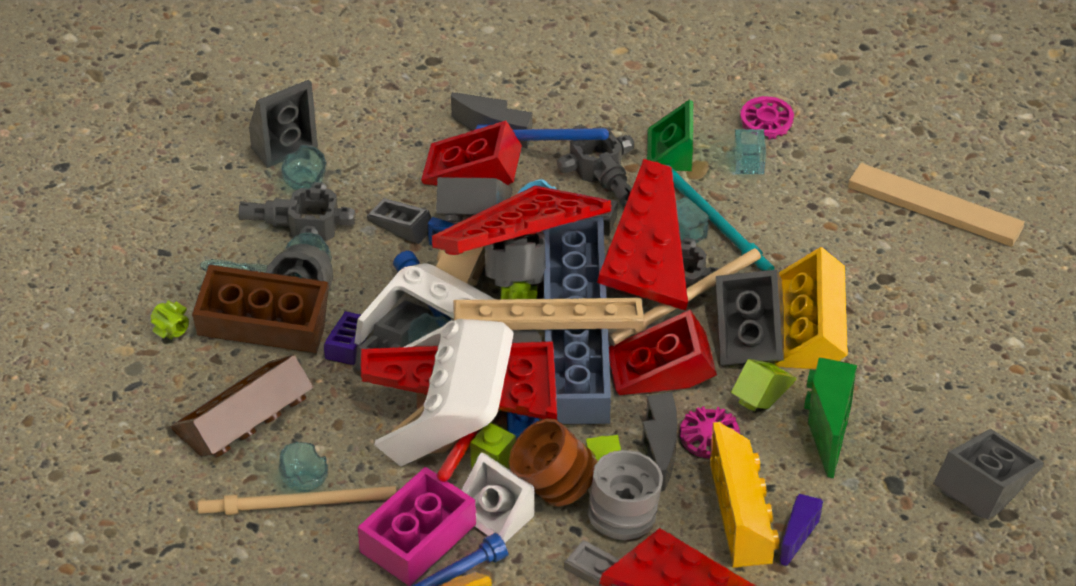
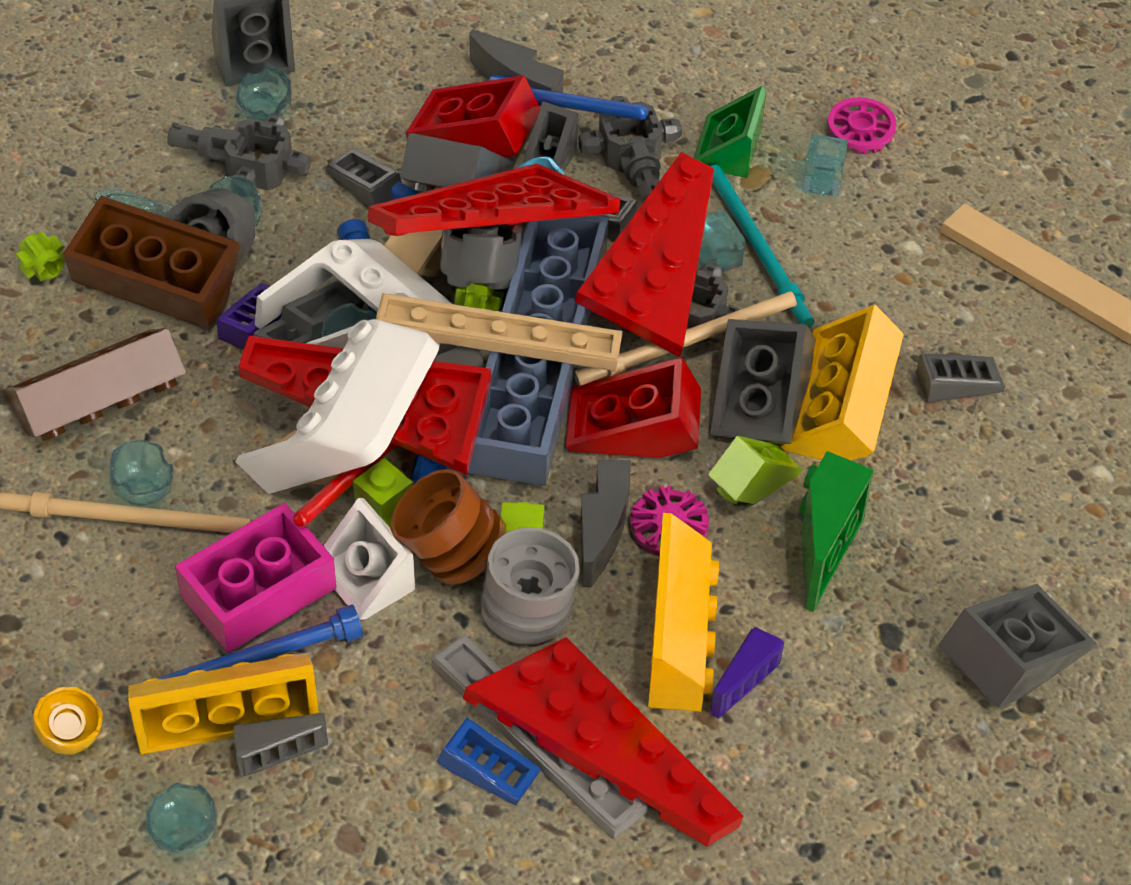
camera: 10 degrees right, 5 degrees up
none -> dark grey slope [522,101,578,171]
none -> dark grey slope [916,354,1005,402]

